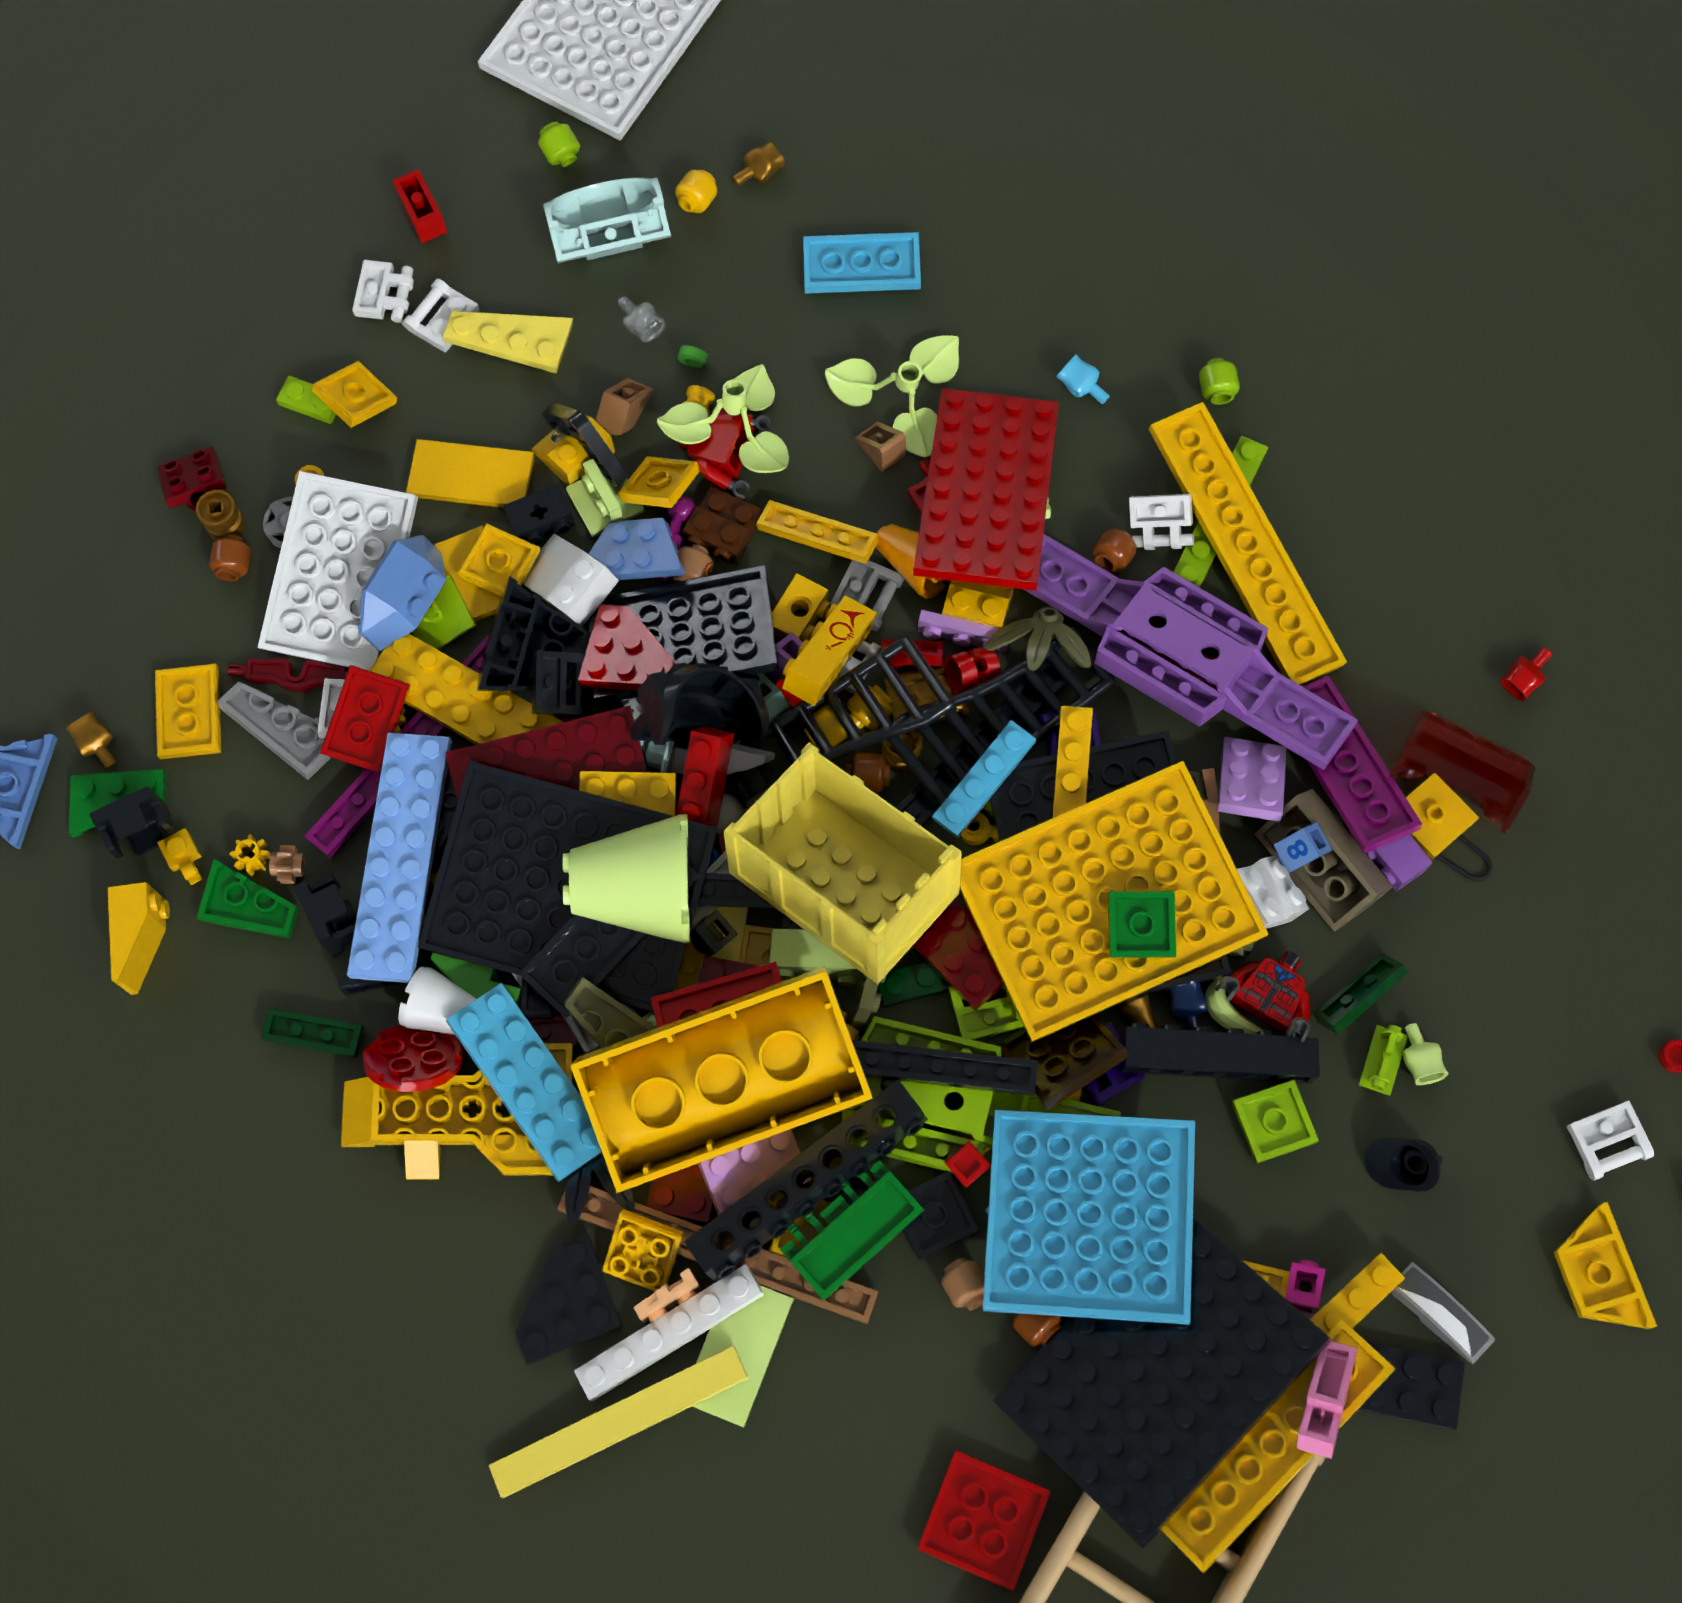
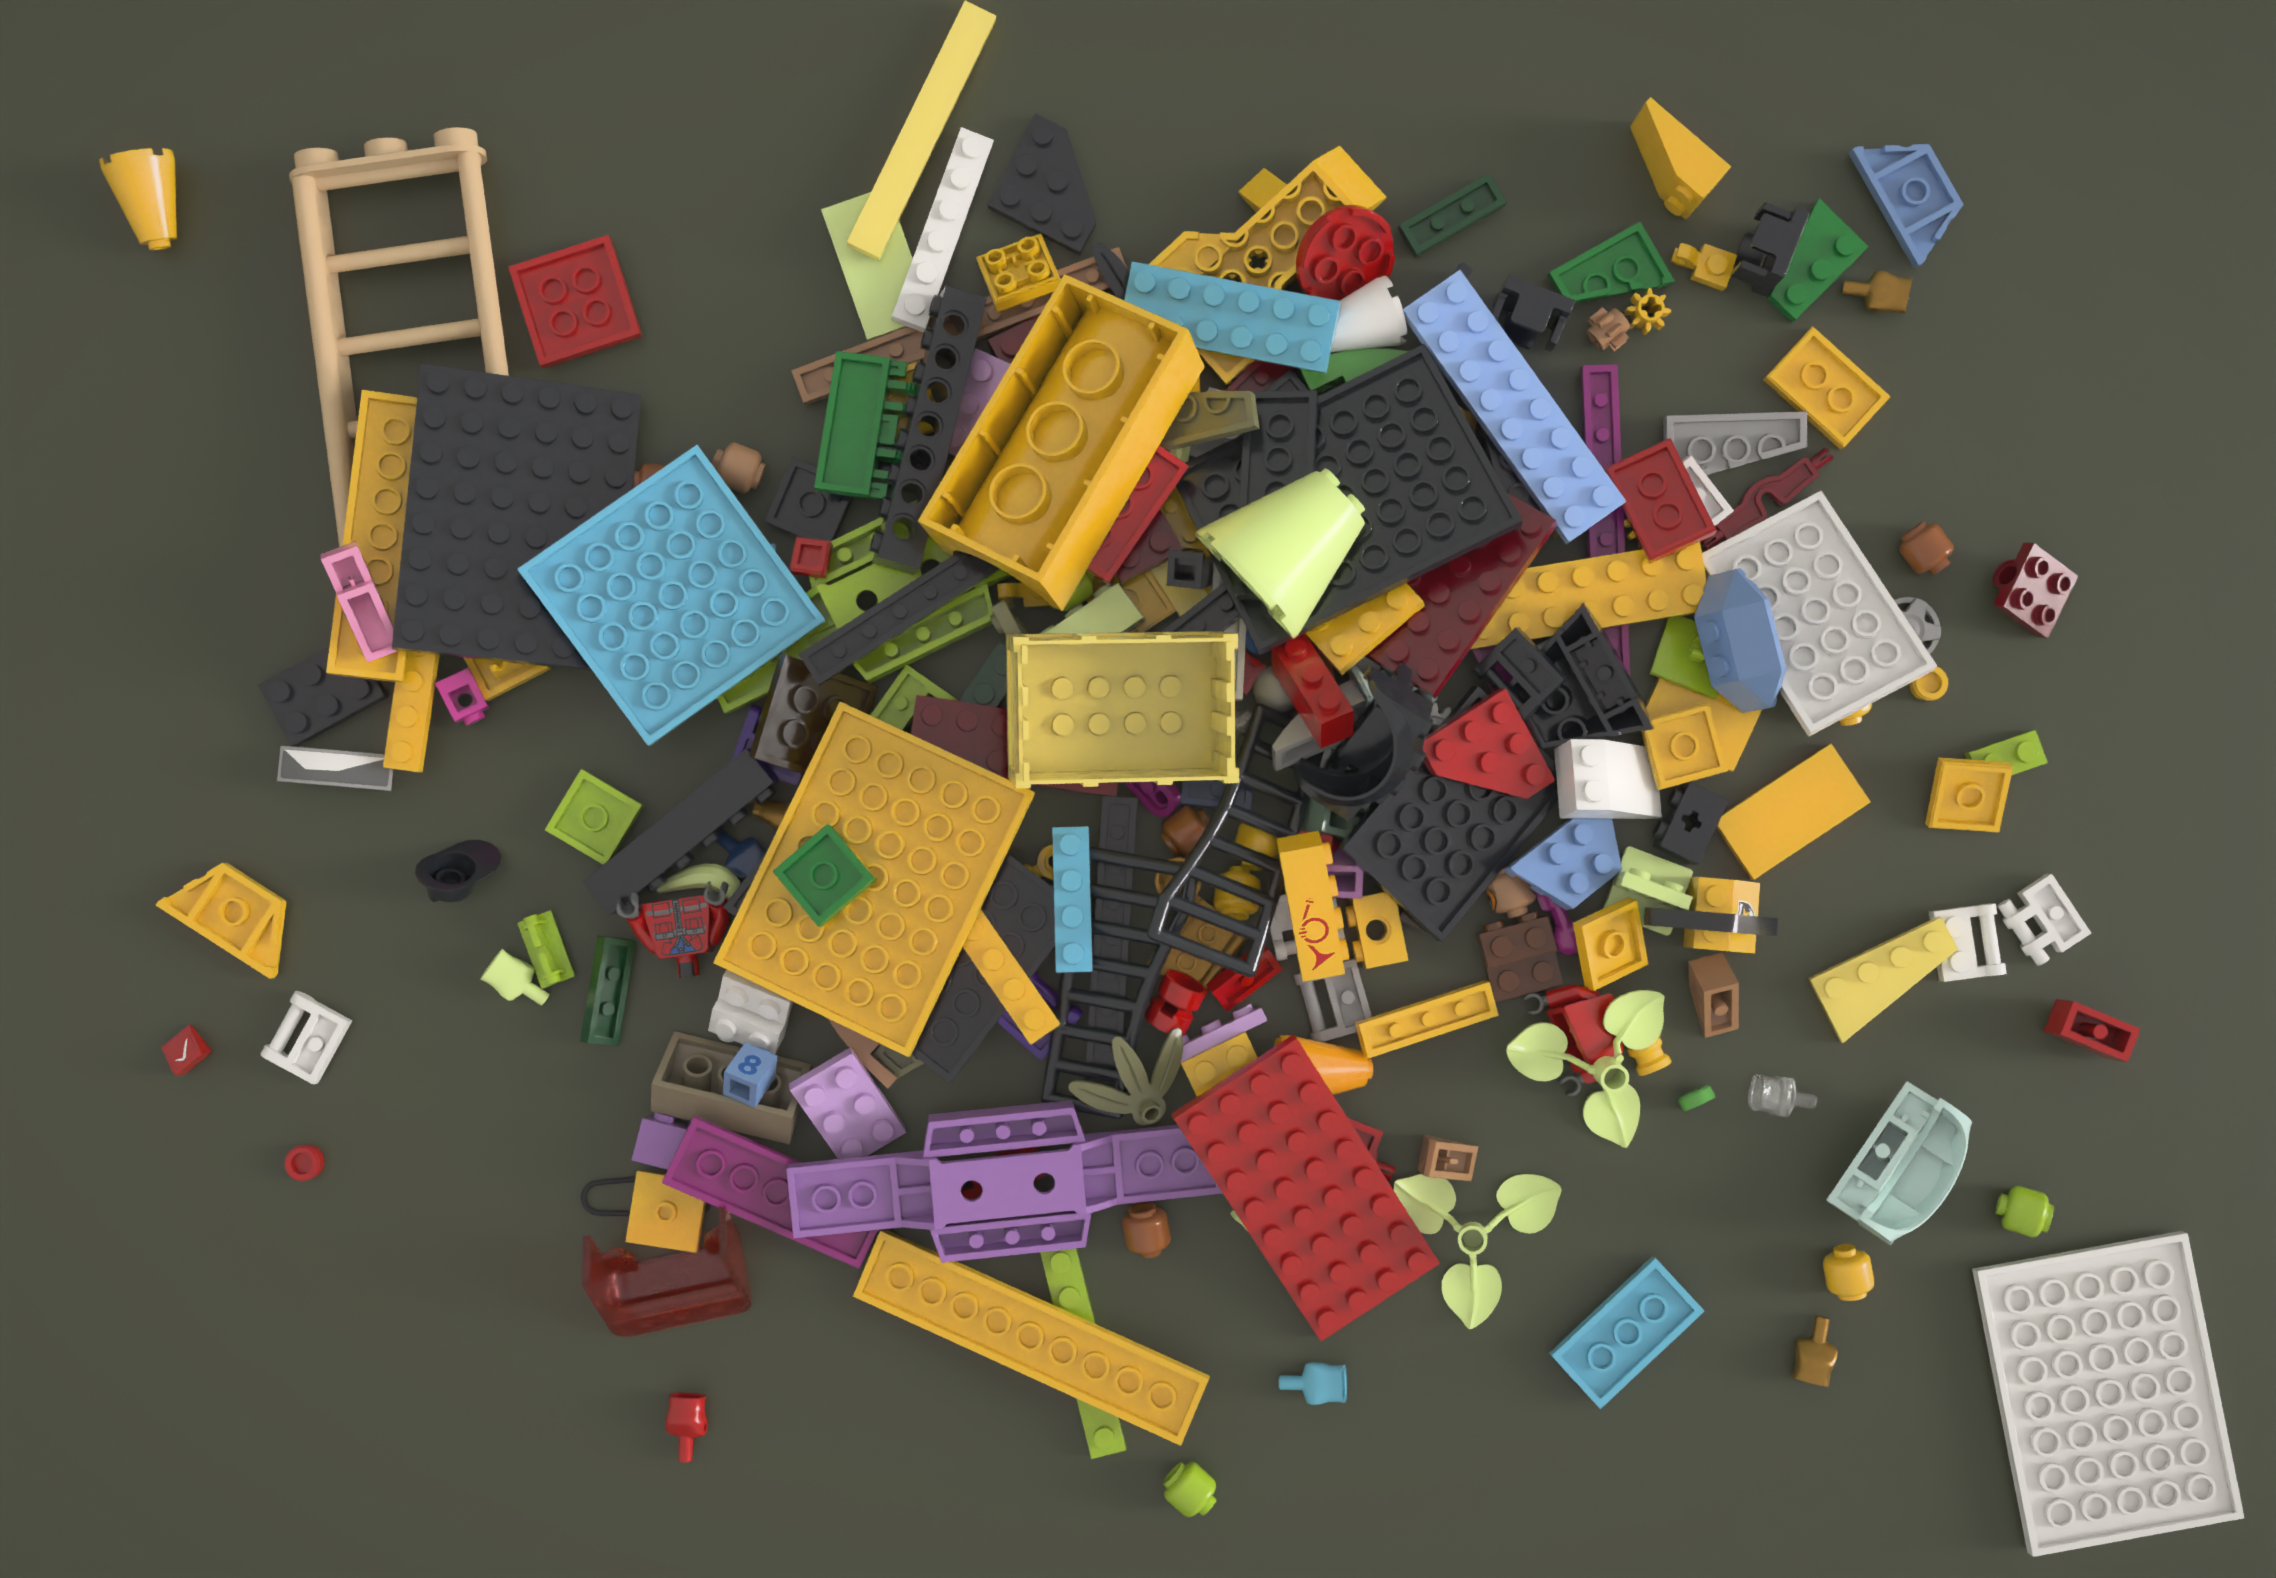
camera: 135 degrees right, 15 degrees up
pearl gold wheel [196,490,246,540] -> none
light nougat wing [633,1268,702,1323] -> none
white plate [1129,494,1194,550] -> none

